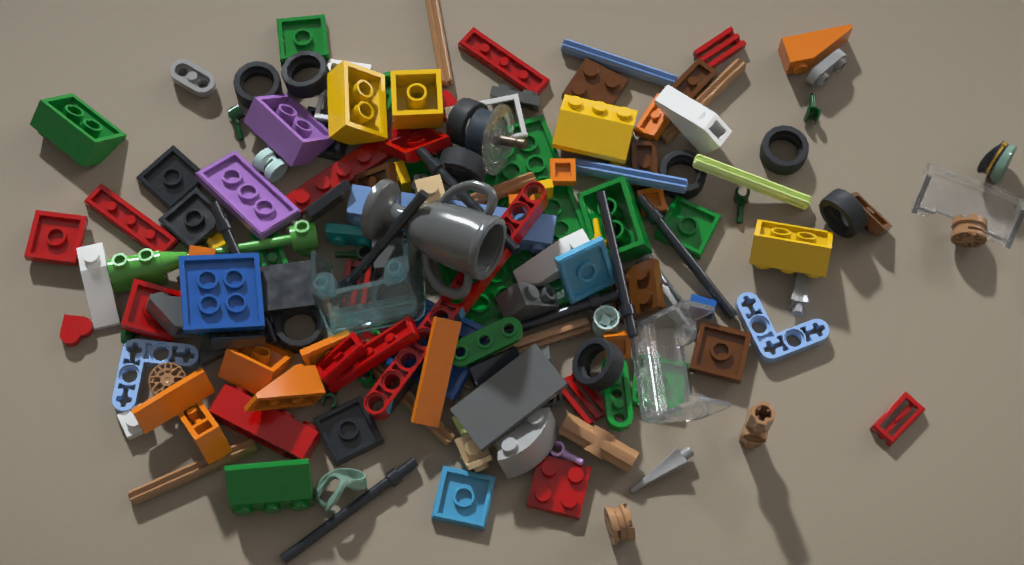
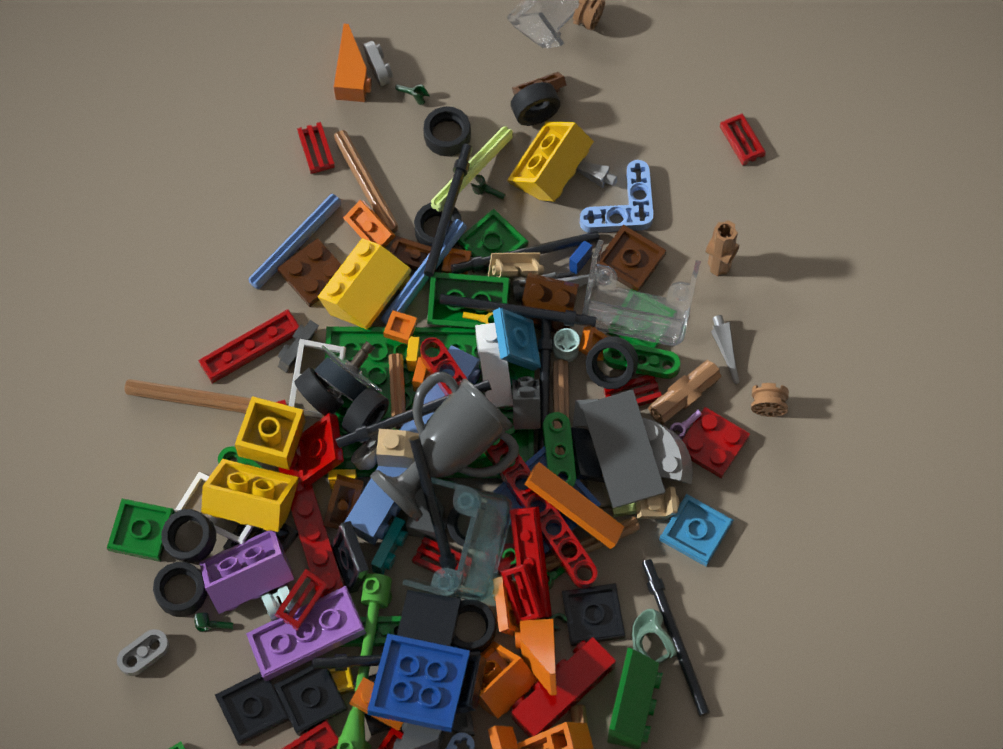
camera: 65 degrees left, 0 degrees up
dark green hand [335,245,370,260] -> none
white slope [653,85,732,155] -> none
reddish brown plate [671,58,718,100] -> none
none -> red tile [274,569,328,630]
none -> black bar [424,144,473,277]
none -> tan hinge [488,252,544,277]

